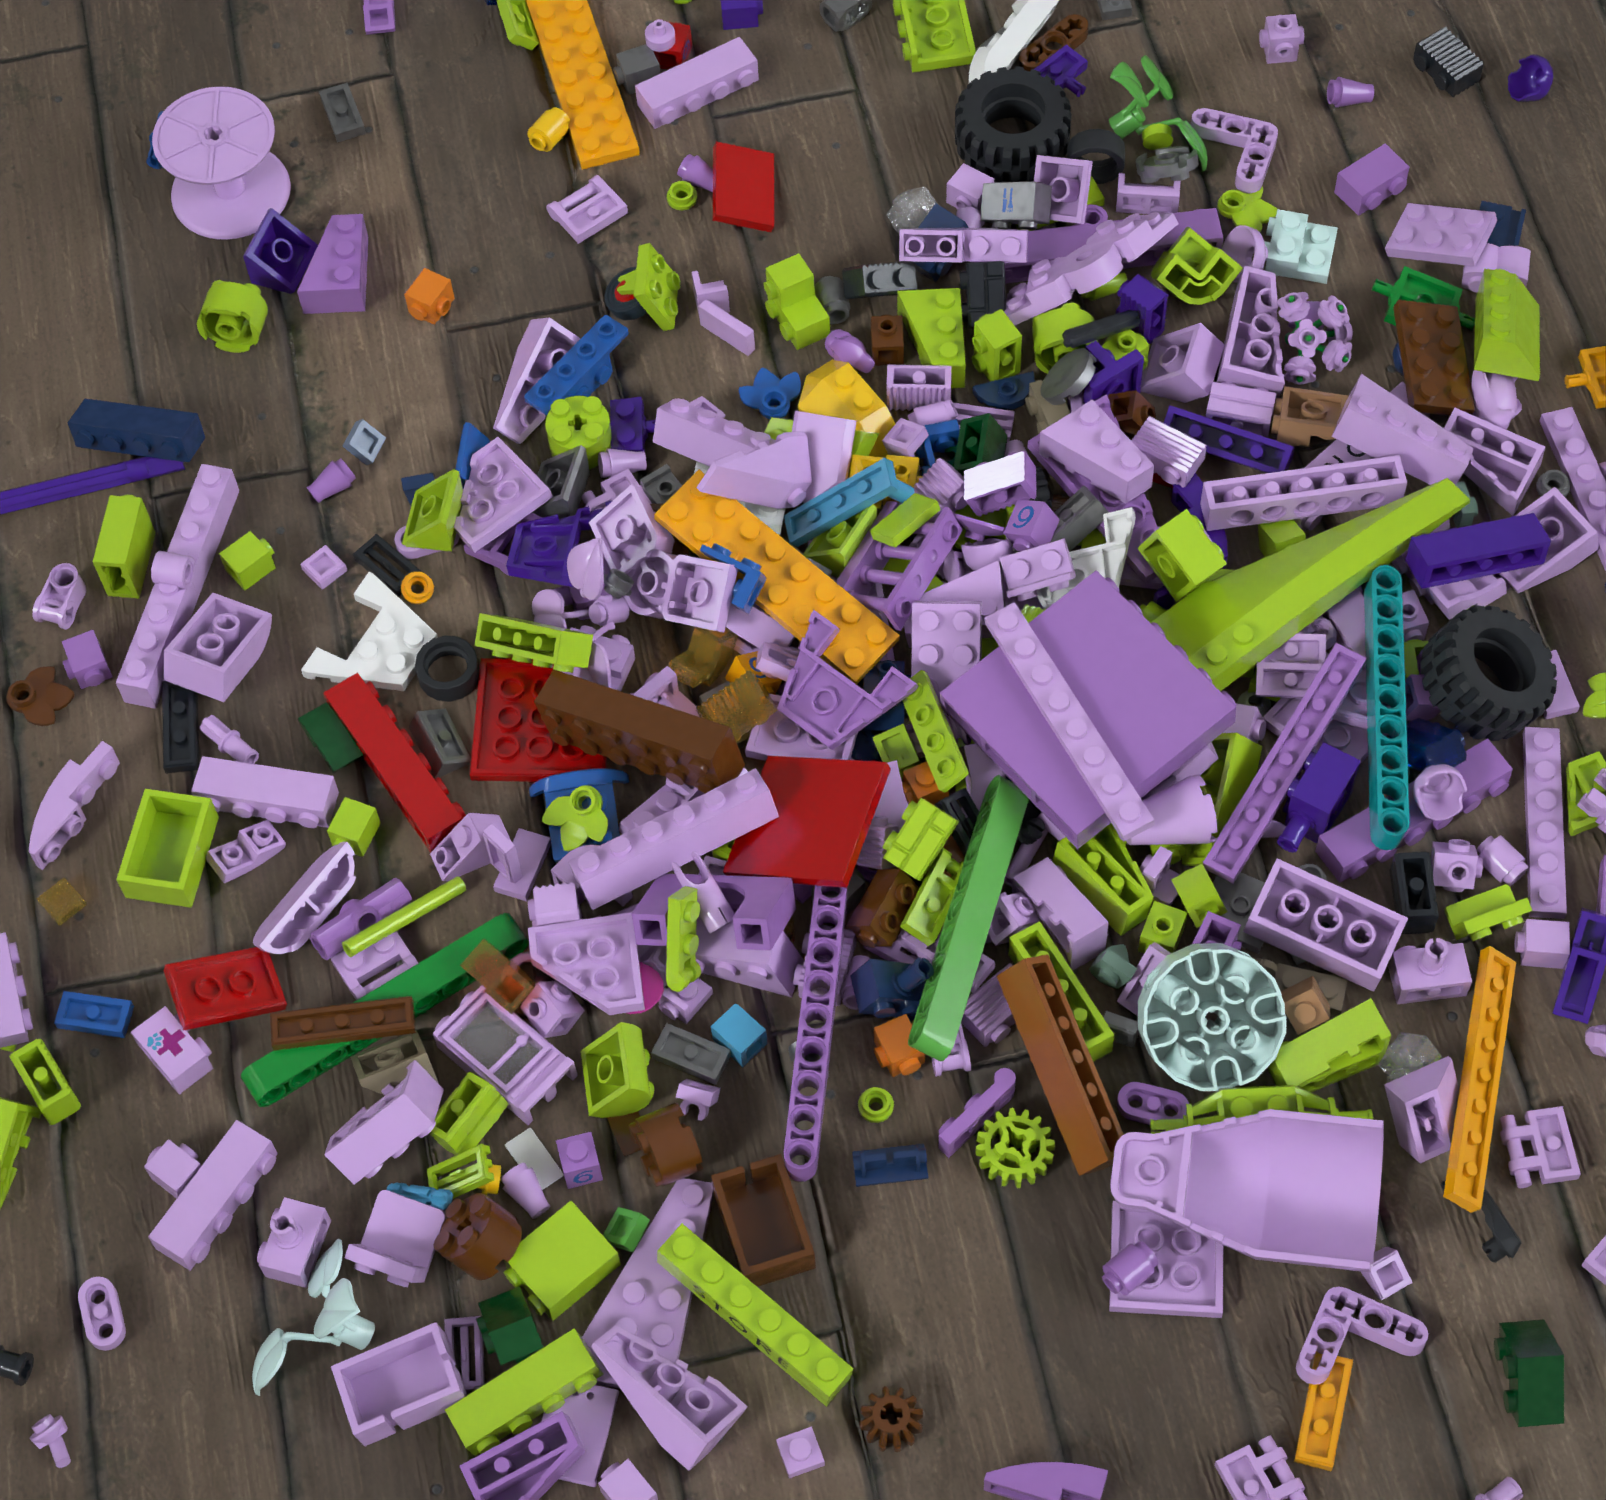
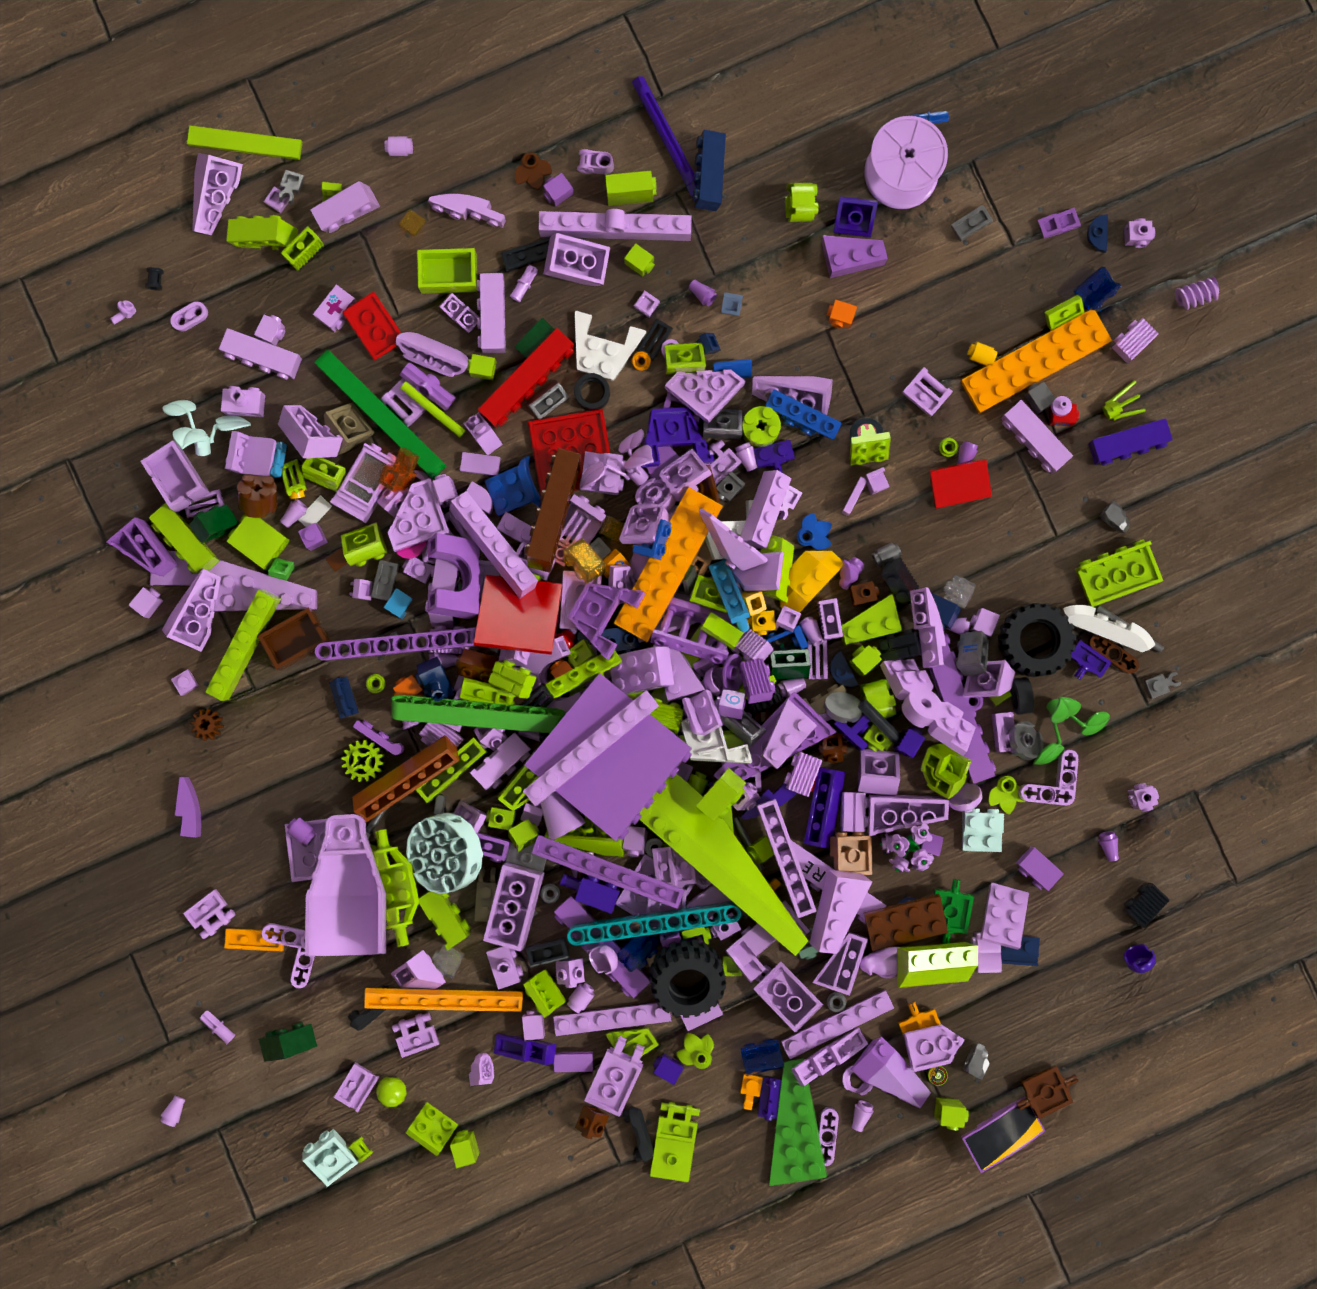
camera: 75 degrees right, 25 degrees up
blue plate [54,991,134,1038] -> none
reddish brown tile [270,996,416,1050] -> none
lime brick [474,613,593,673] -> none
lavender tile [483,824,523,884] -> none
lime plate [542,785,608,852] -> none
flat silver plate [604,568,634,598] -> none
reddish brown brick [628,1102,703,1187] -> none
lime plate [666,886,701,992] -> none
lavender piece [672,851,735,934] -> none
lime brick [764,253,830,350] -> none
sand green plate [1089,944,1138,989] -> none
medium lavender plate [1117,1082,1189,1125] -> none
lime tile [1142,123,1173,150] -> none
medium nougat brick [1281,976,1330,1035] -> none
lavender slope [1360,1247,1413,1300] -> none
dark purple brick [1405,513,1551,589] -> none

